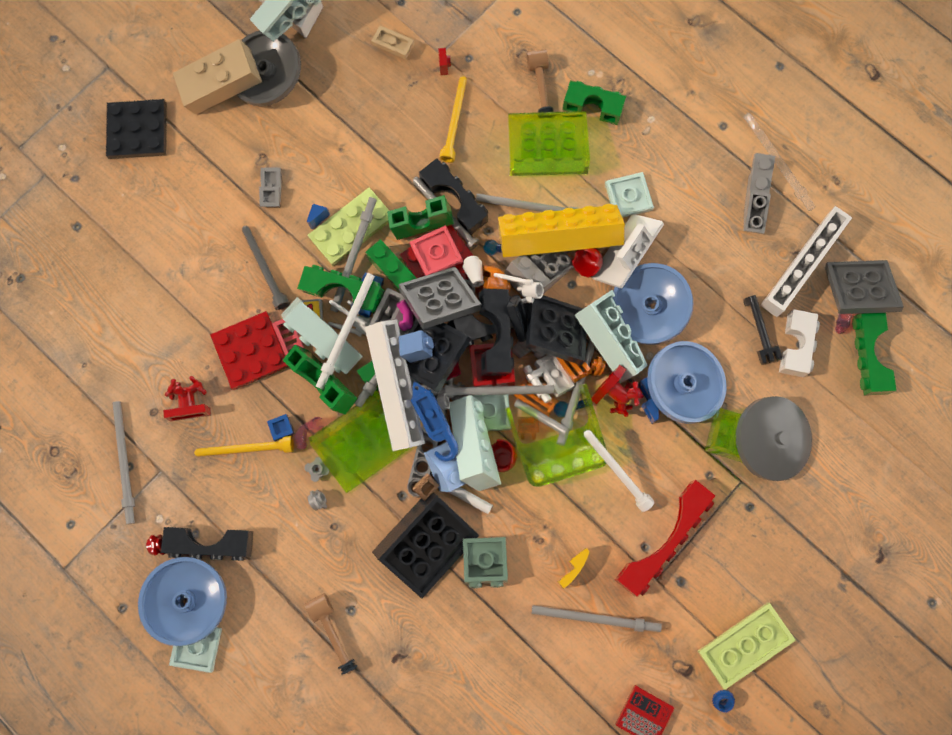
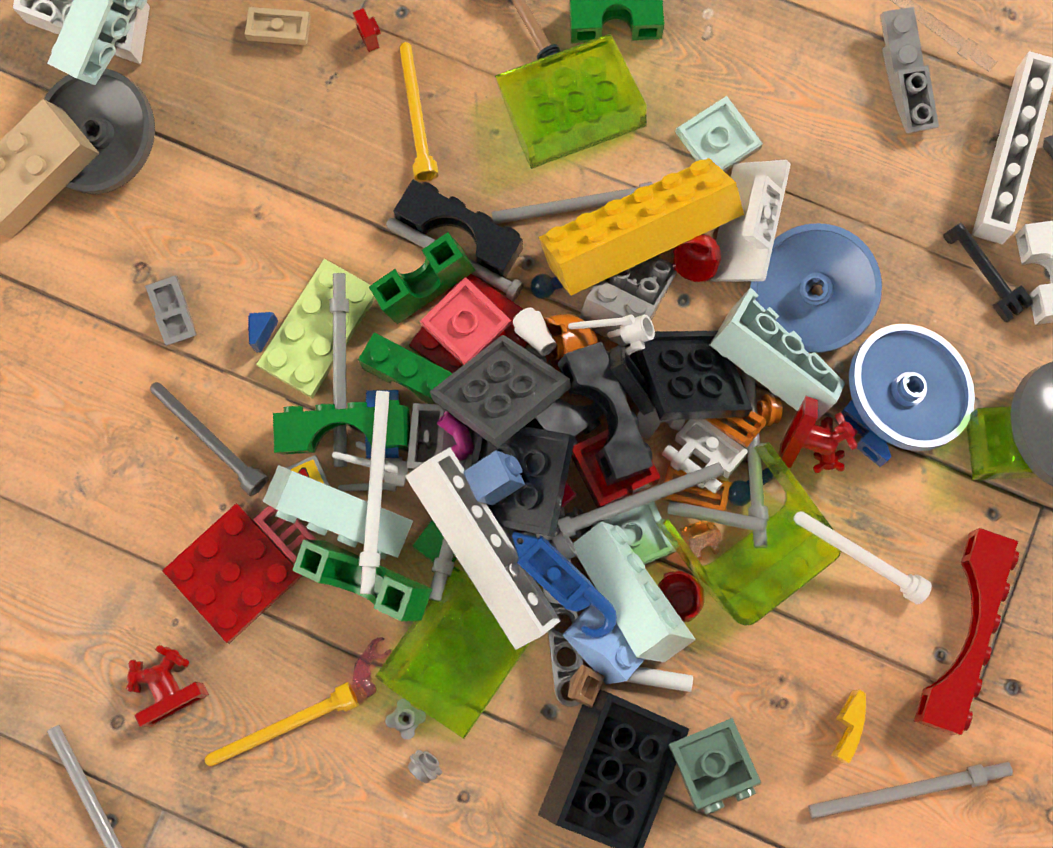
camera: 20 degrees left, 0 degrees up
blue plate [267,414,295,441] -> none

